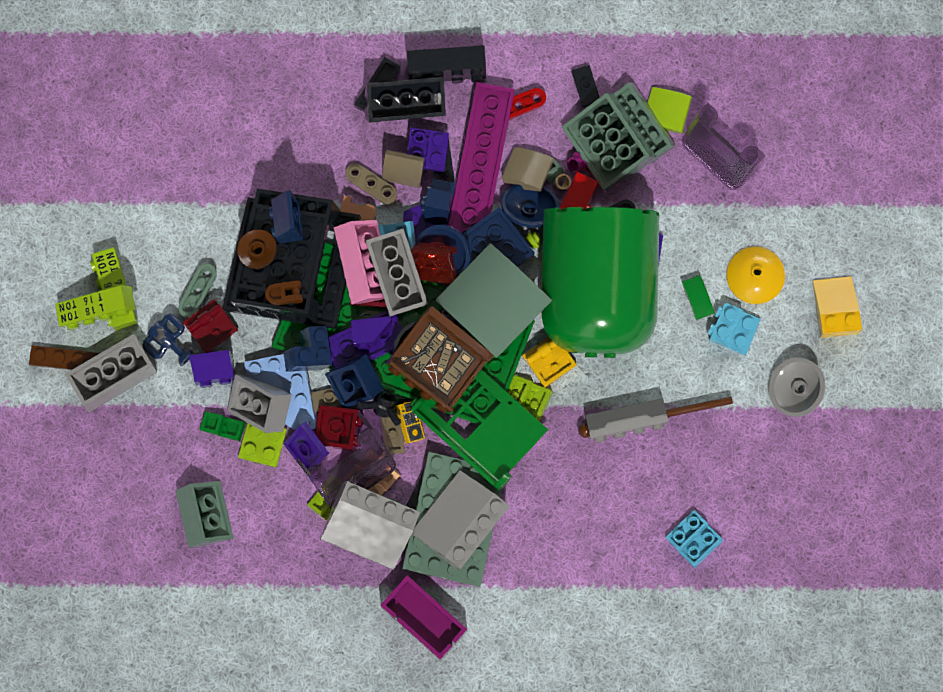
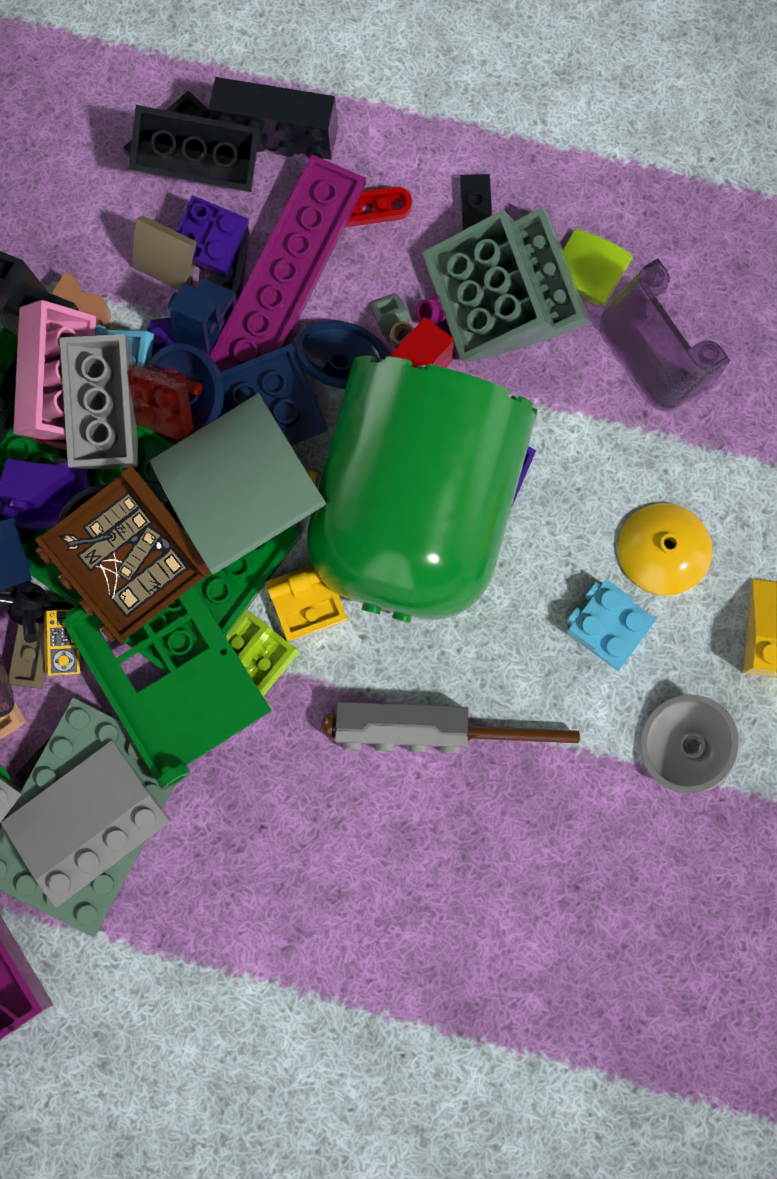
camera: 15 degrees right, 0 degrees up
dark tan plate [345,164,397,205] -> none
dark tan slope [502,147,554,192] -> none
lime plate [525,230,543,249] -> none
medium azure slope [665,510,723,568] -> none
green slope [681,275,715,320] -> none

